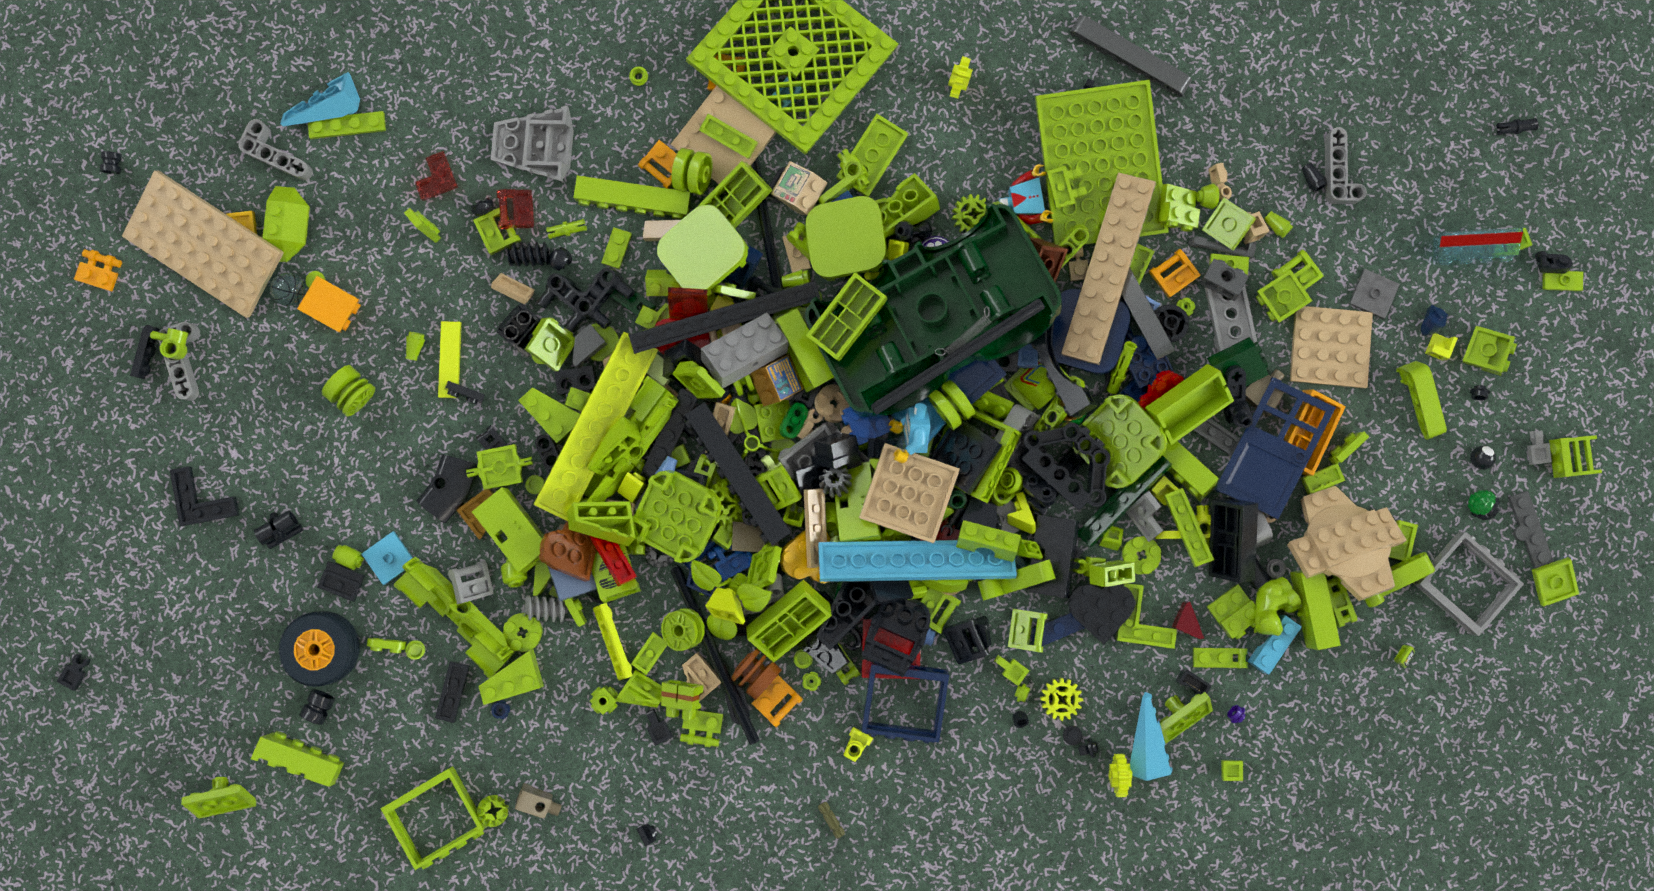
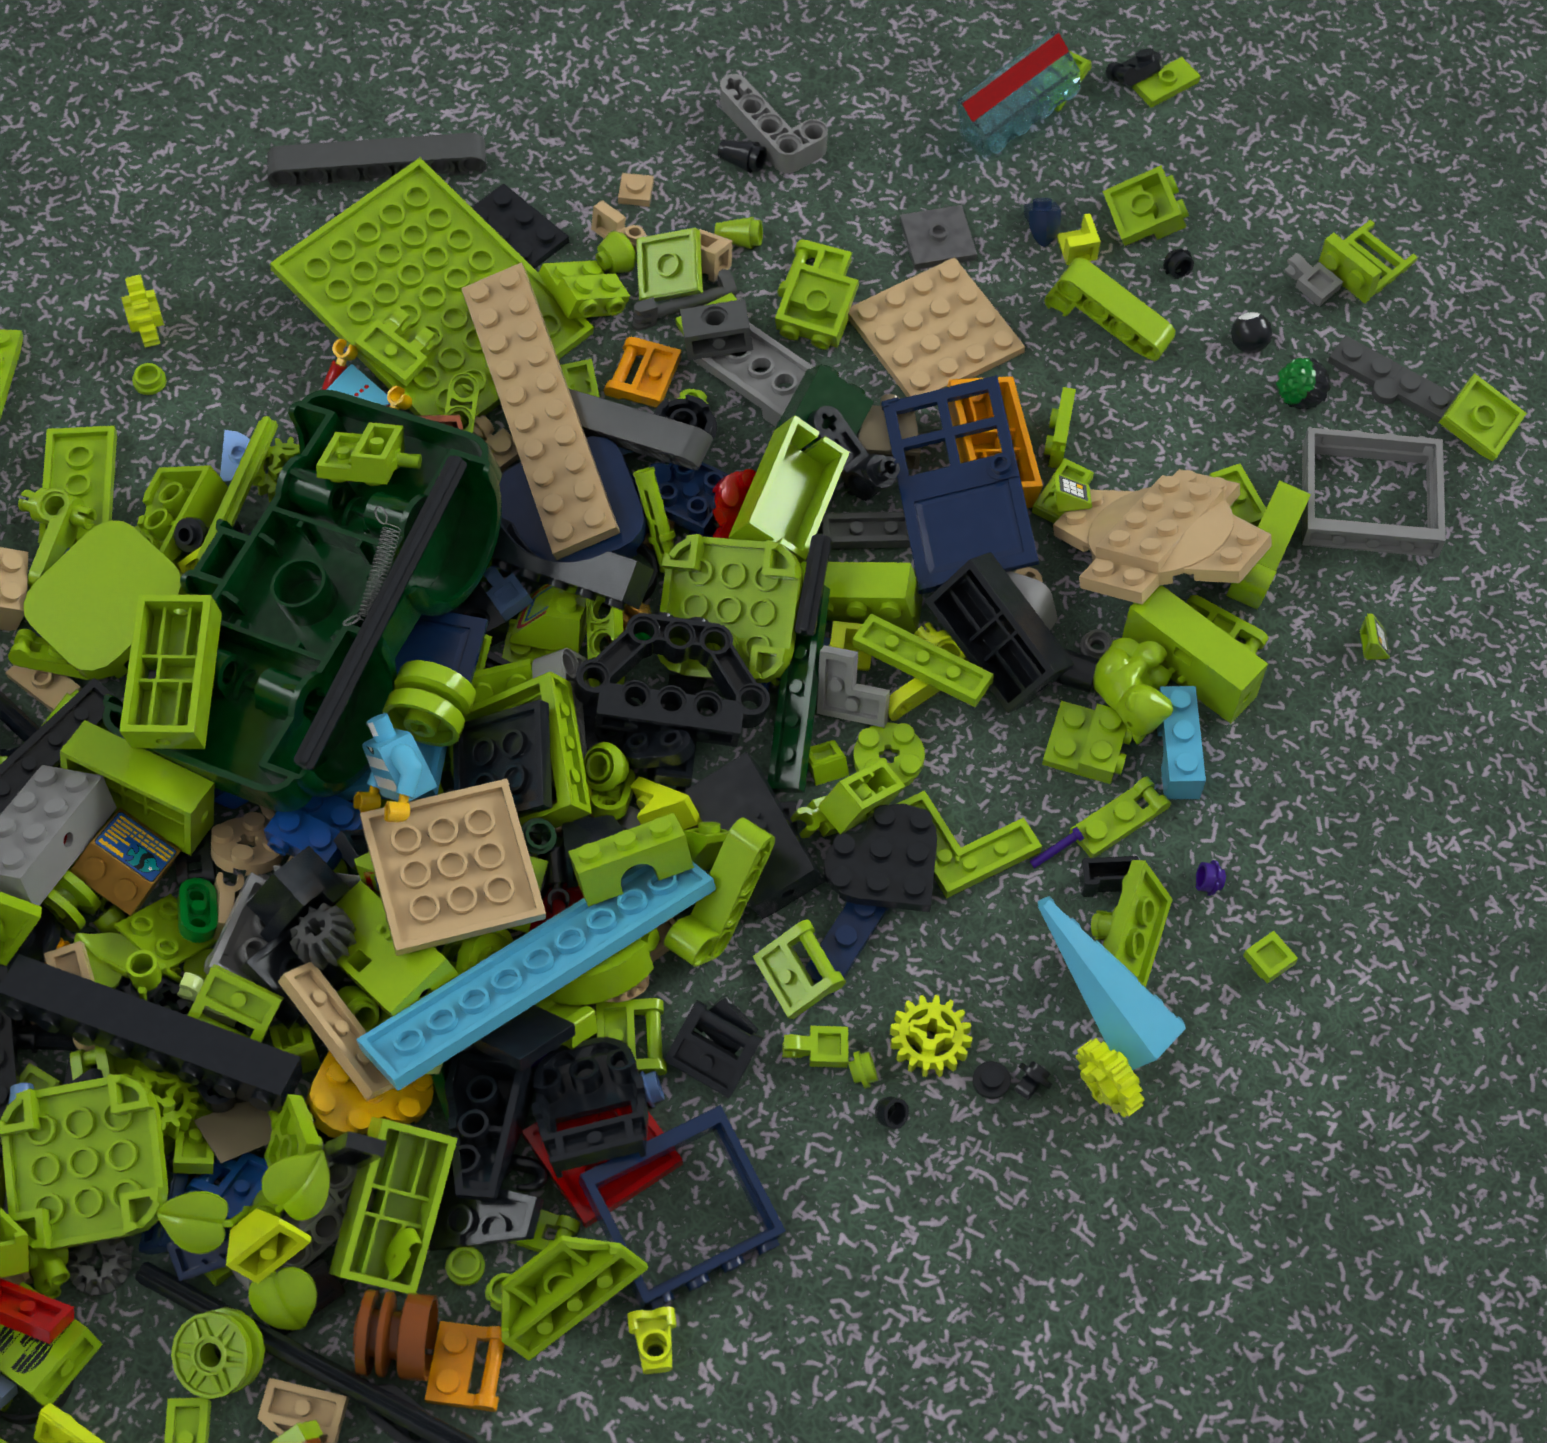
camera: 35 degrees left, 25 degrees down
dark red slope [1172,601,1204,640] -> none
none -> lime plate [132,363,166,395]
none -> lime axle [197,416,278,561]
none -> light blue plate [220,430,250,487]
none -> lime plate [316,422,422,486]
none -> tile [323,1131,387,1169]
none -> lime piece [384,1228,423,1280]
none -> black plate [472,183,569,269]
none -> lime wedge [501,1236,648,1361]
none -> tan plate [618,173,654,207]
none -> black axle [795,534,832,637]
none -> dark purple piece [1030,826,1085,869]
none -> lime slope [1054,474,1092,512]

